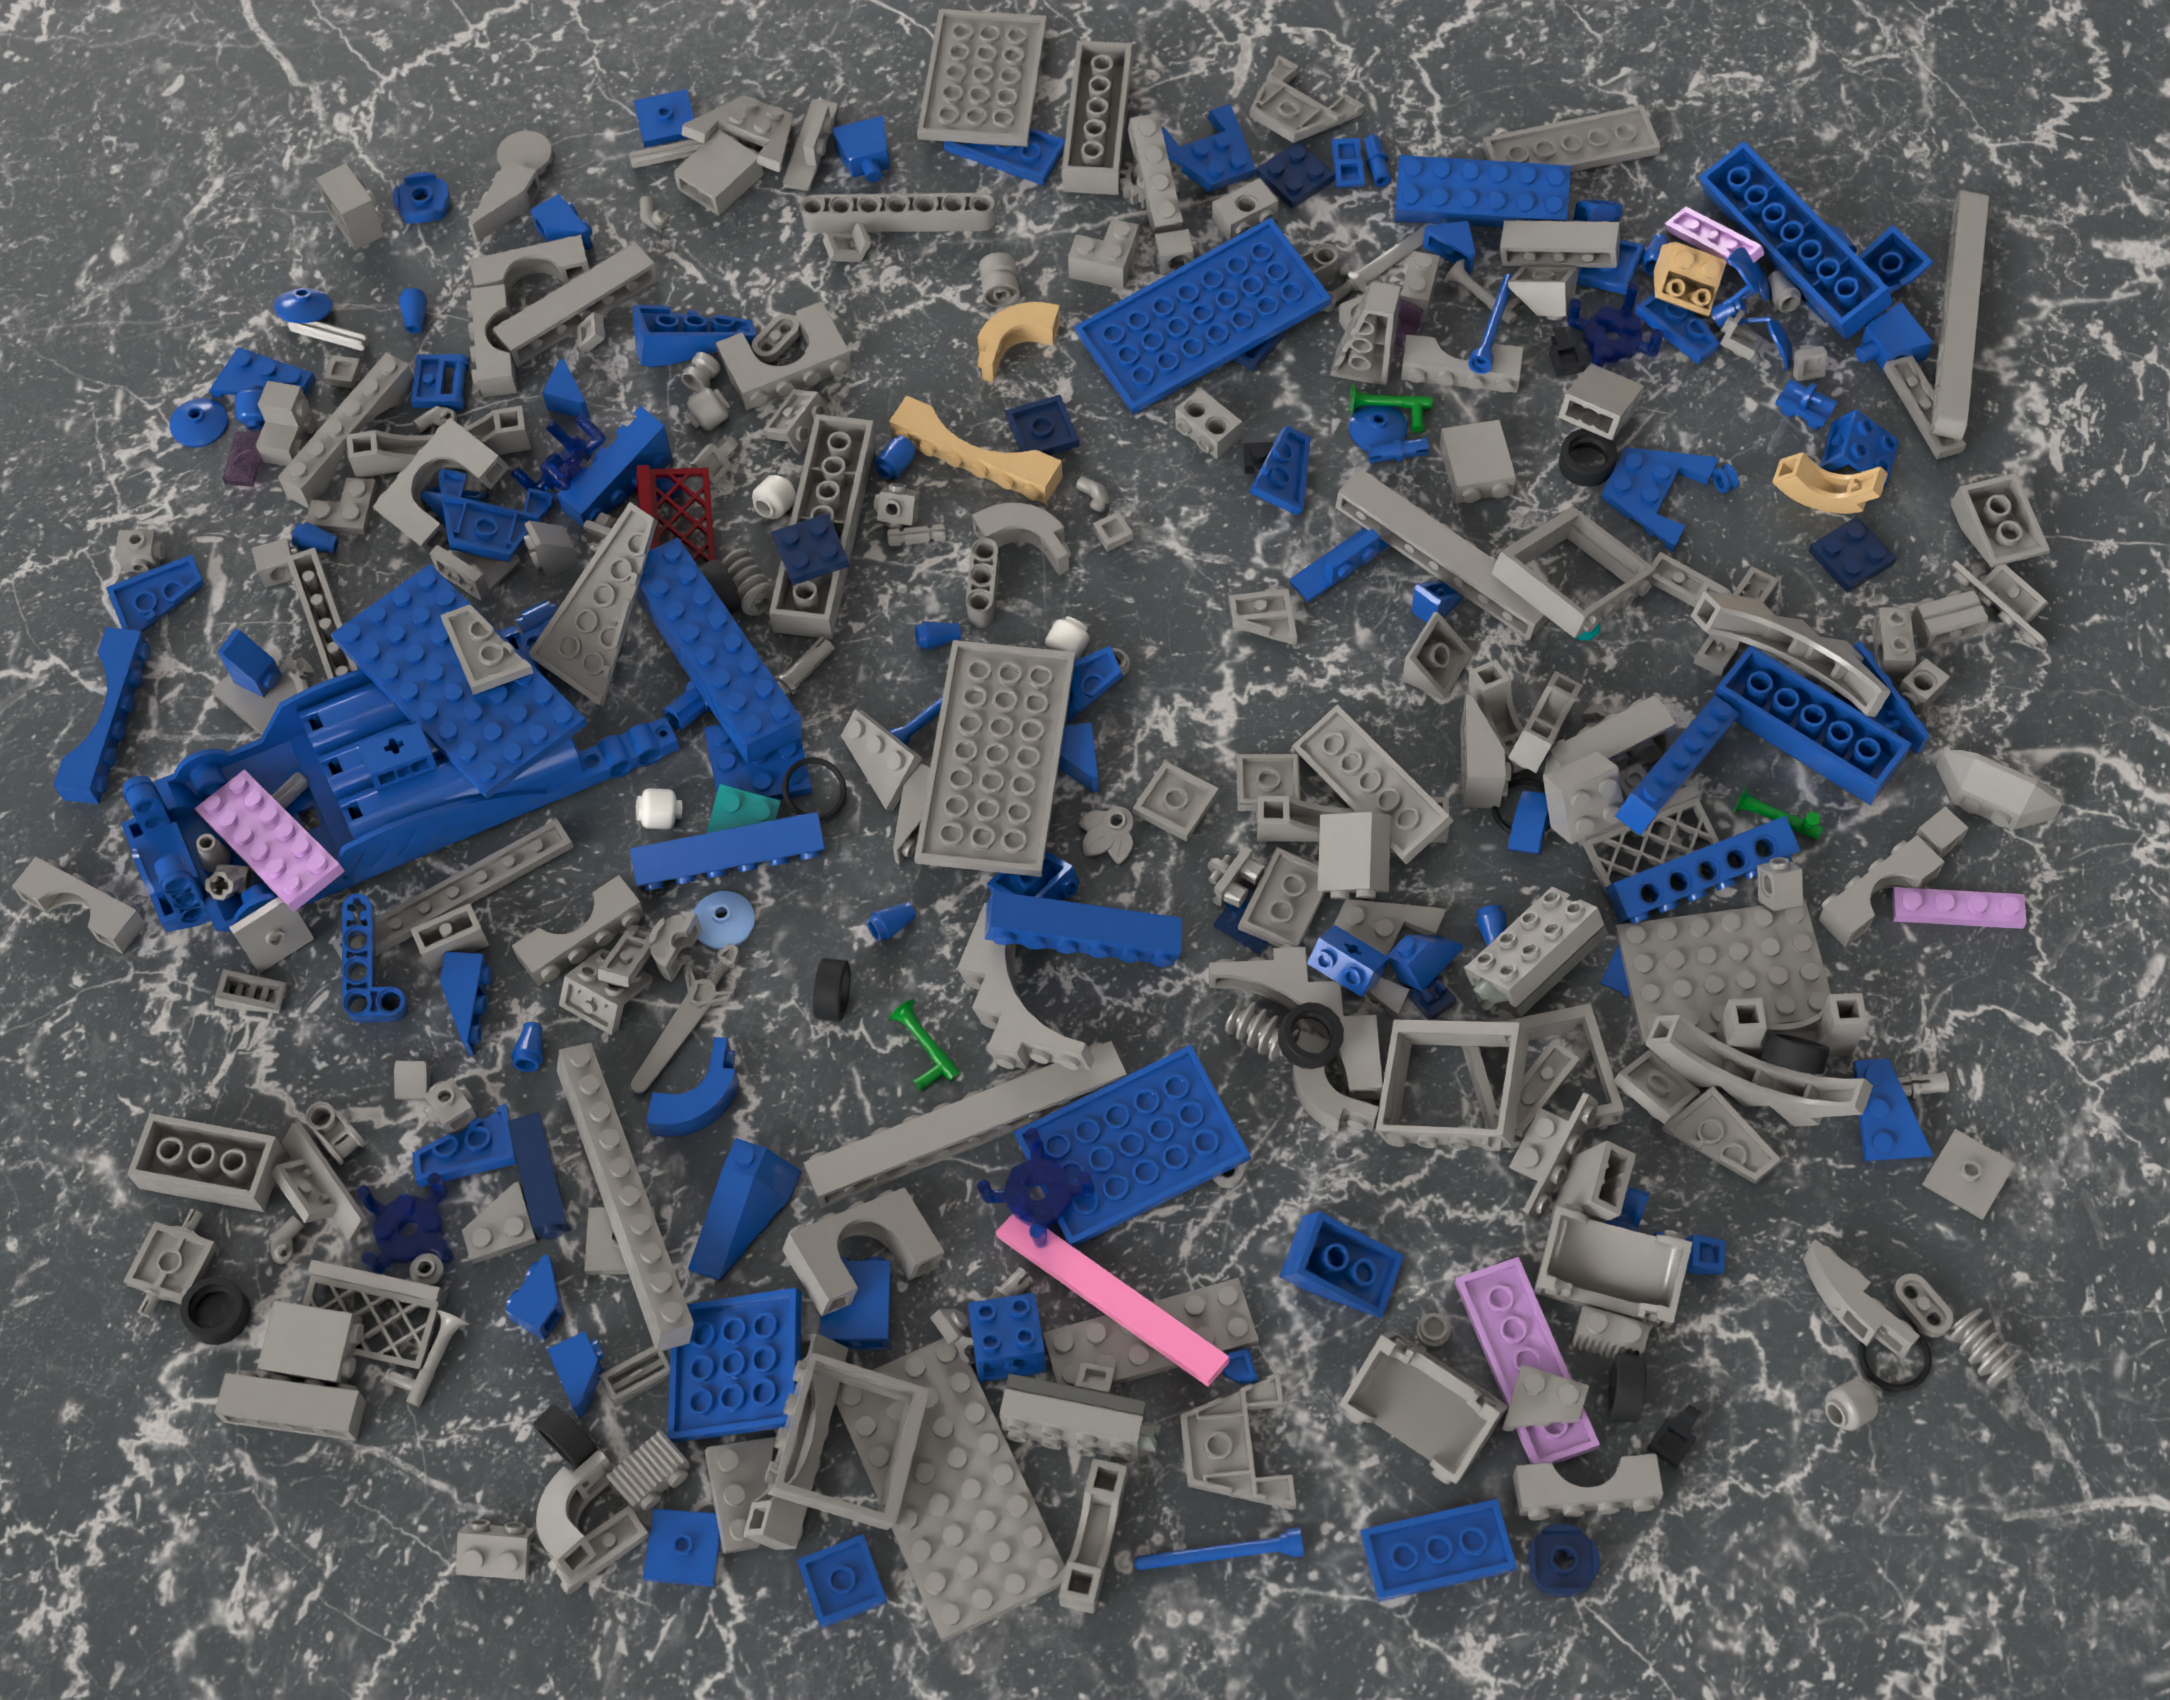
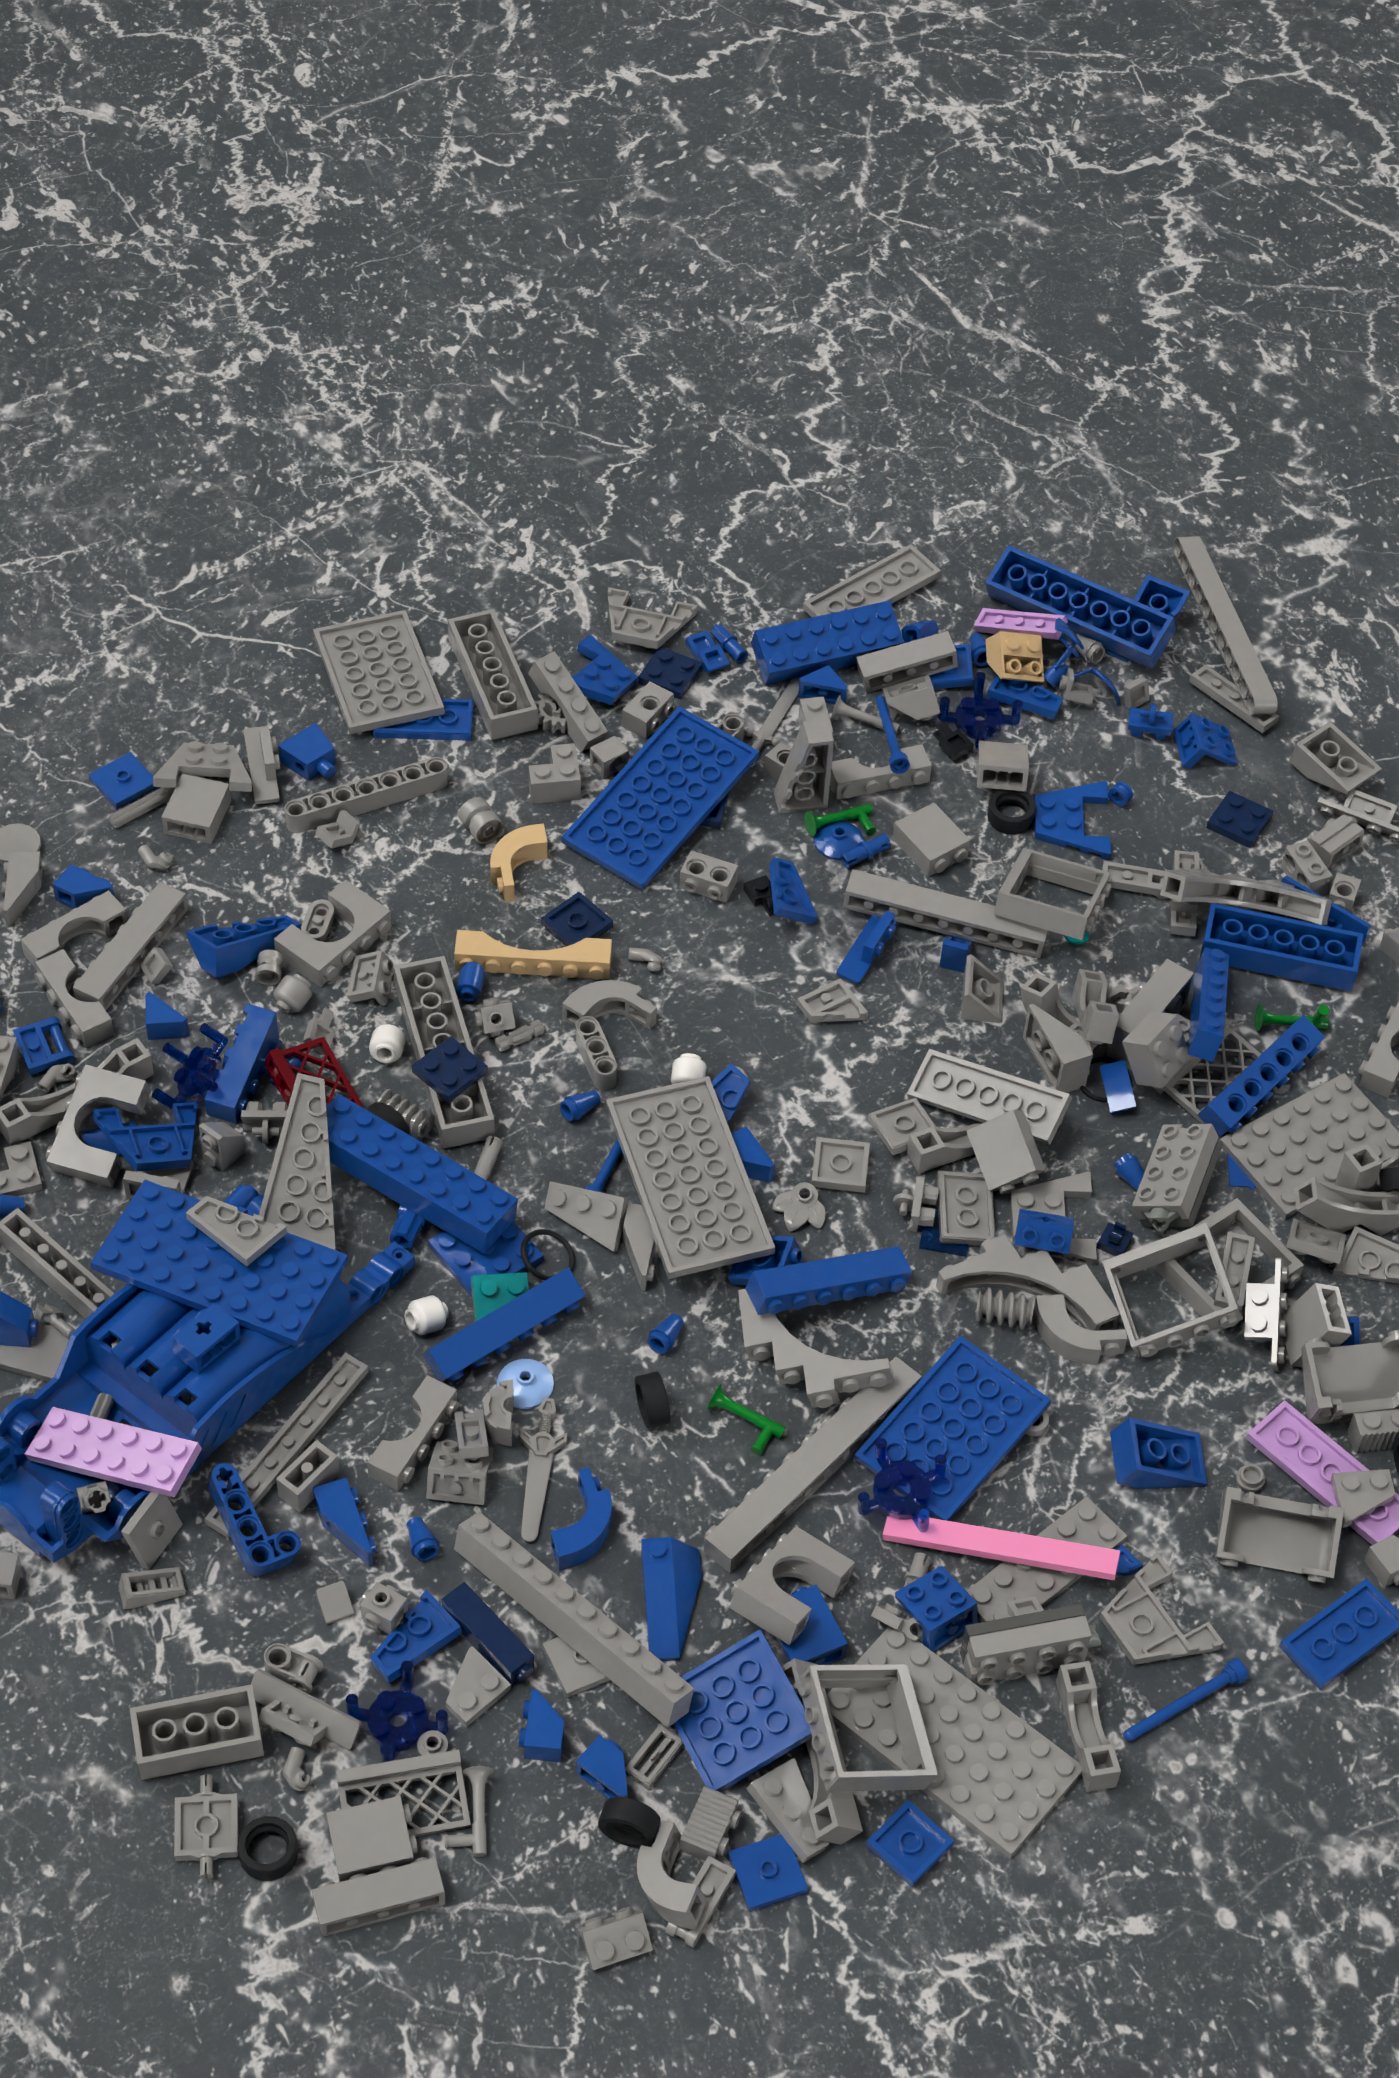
camera: 30 degrees left, 10 degrees down
light grey cone [196,834,231,873] -> none
light grey plate [1093,511,1133,552] -> none
black tyre [1278,1002,1344,1069] -> none
blue slope [1387,934,1464,991] -> none
light grey brick [1757,857,1803,911] -> none
tan arch [1772,452,1888,514] -> none
blue torso [1855,302,1933,371] -> none

